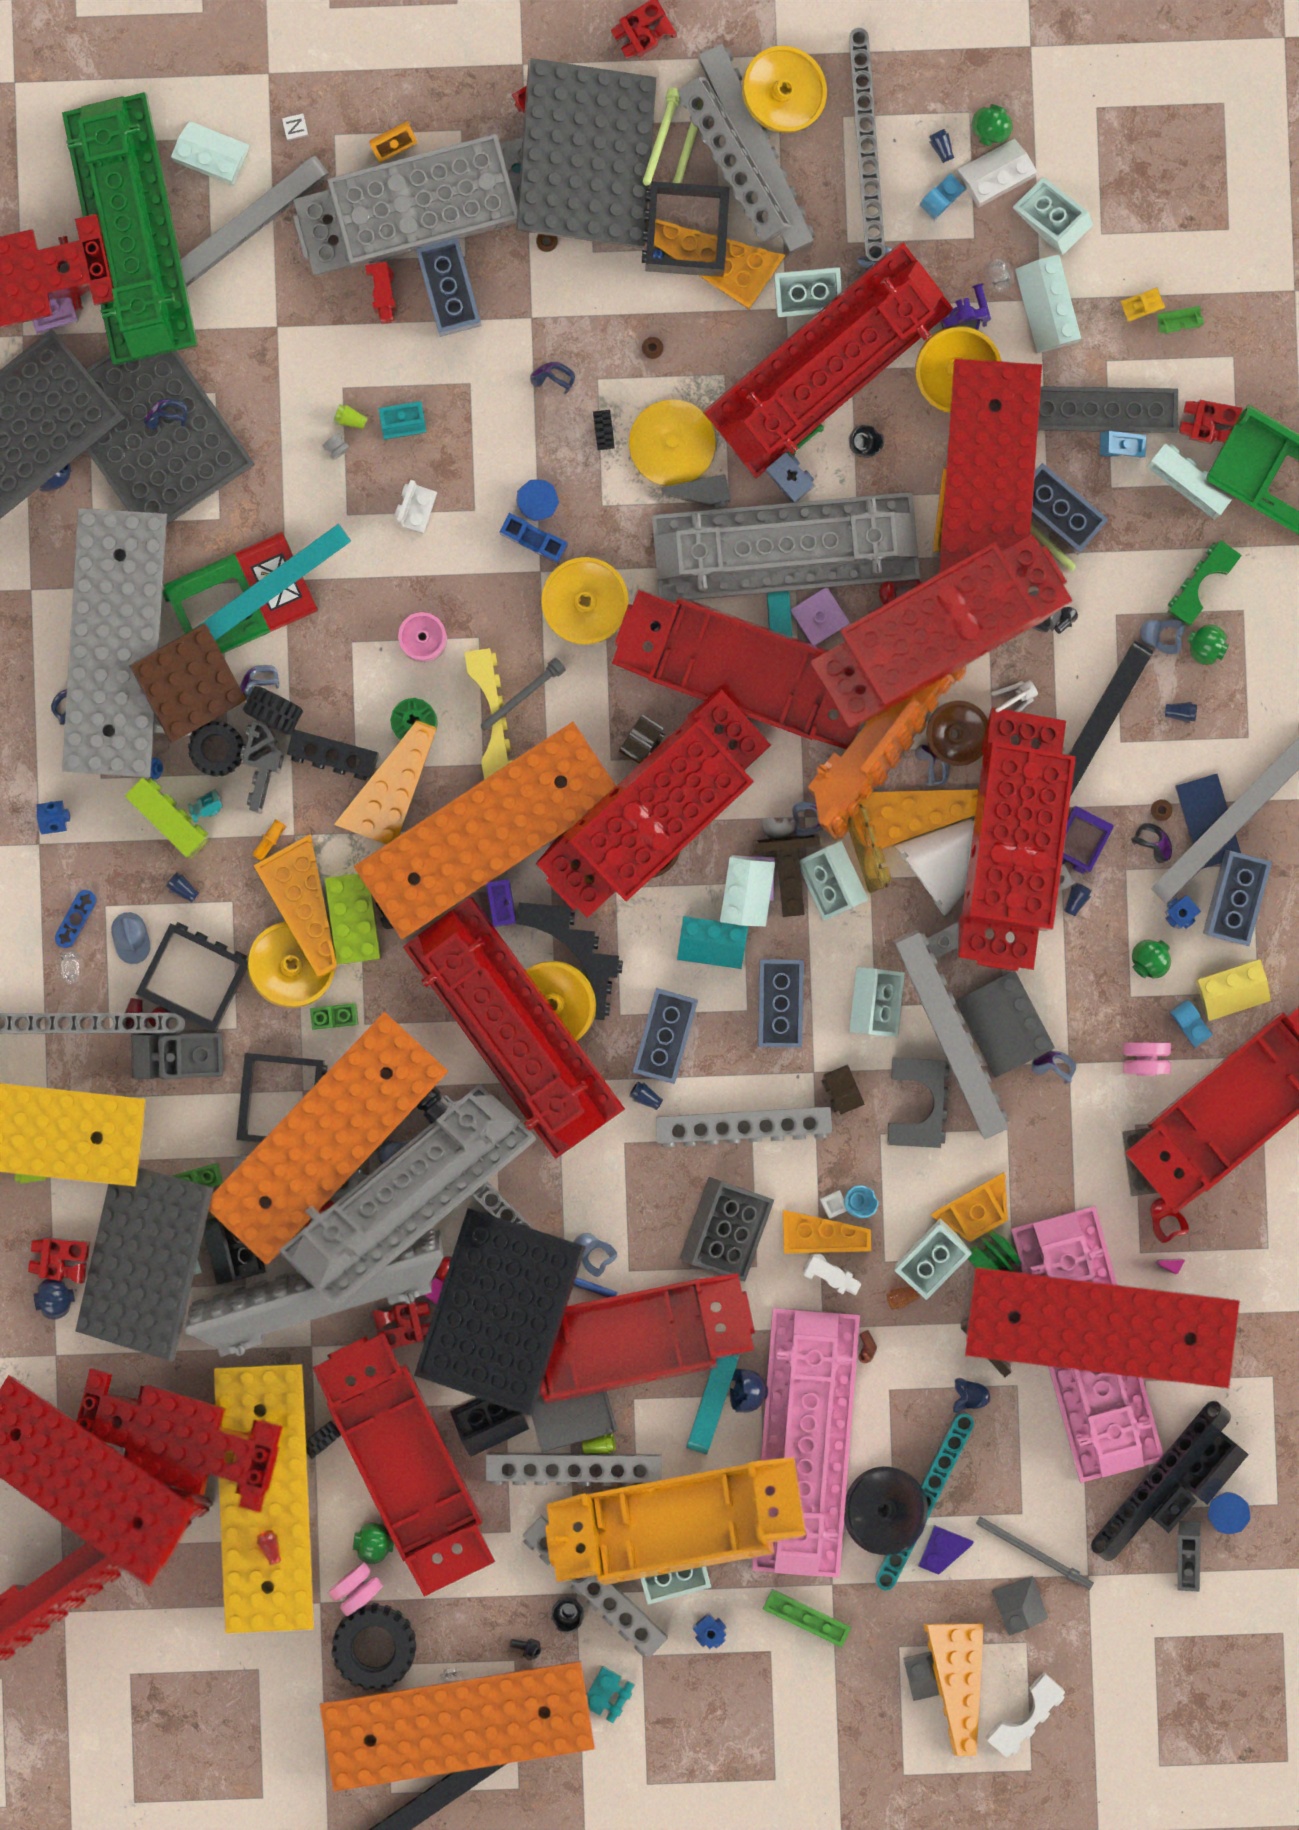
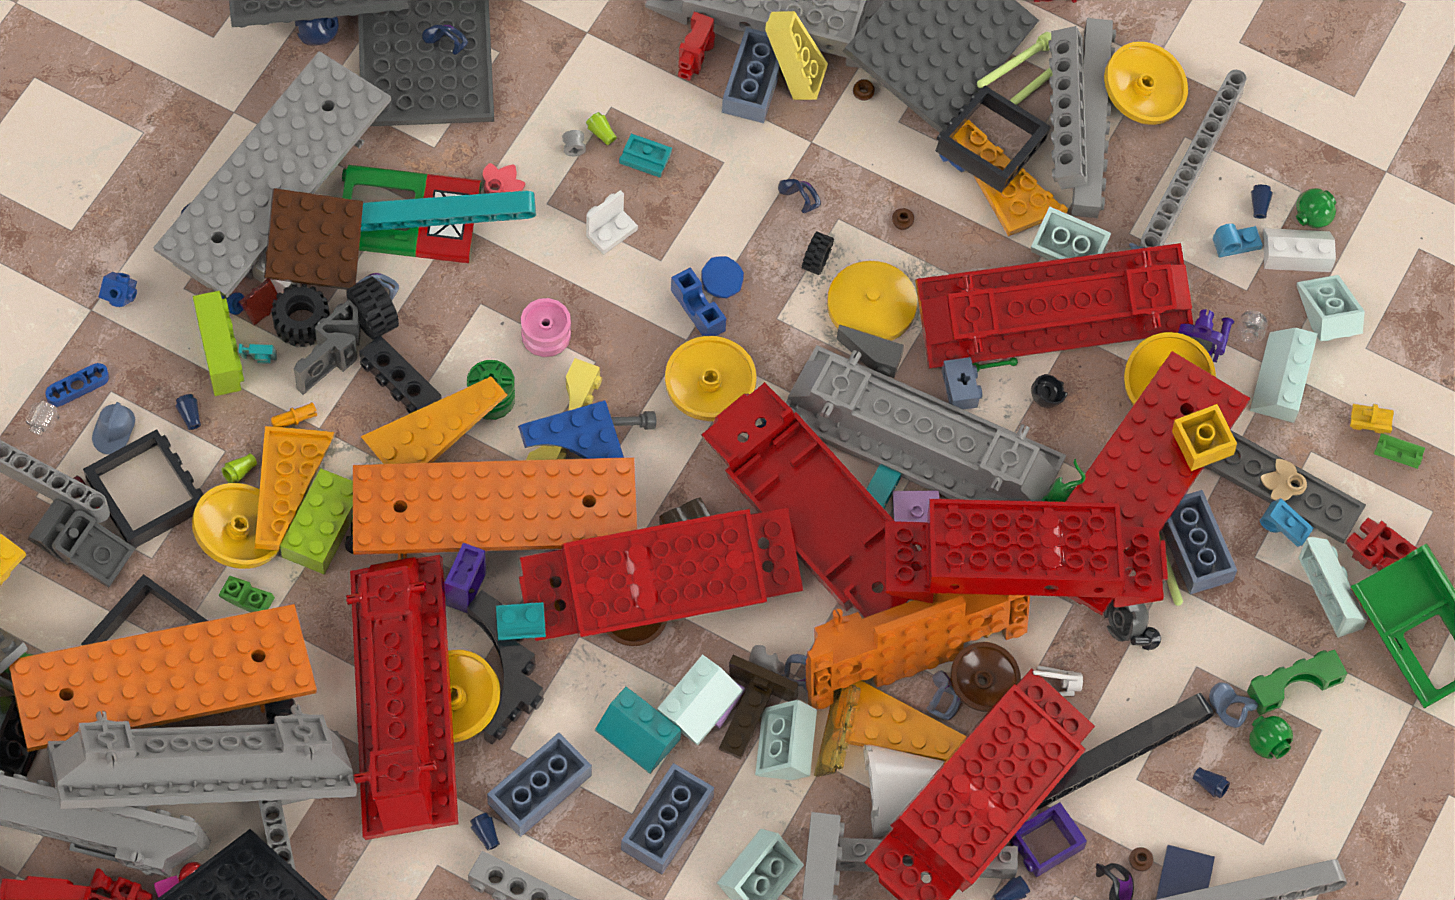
camera: 25 degrees right, 25 degrees down
none -> lime cone [221,453,257,483]
none -> clear red piece [239,278,278,326]
none -> coral plate [483,163,525,194]
none -> teal plate [496,602,546,640]
none -> blue plate [518,400,624,459]
none -> light yellow wedge [765,11,828,100]
none -> green animal [1042,459,1086,502]
none -> yellow brick [1172,404,1237,471]
none -> tan plate [1260,459,1307,501]

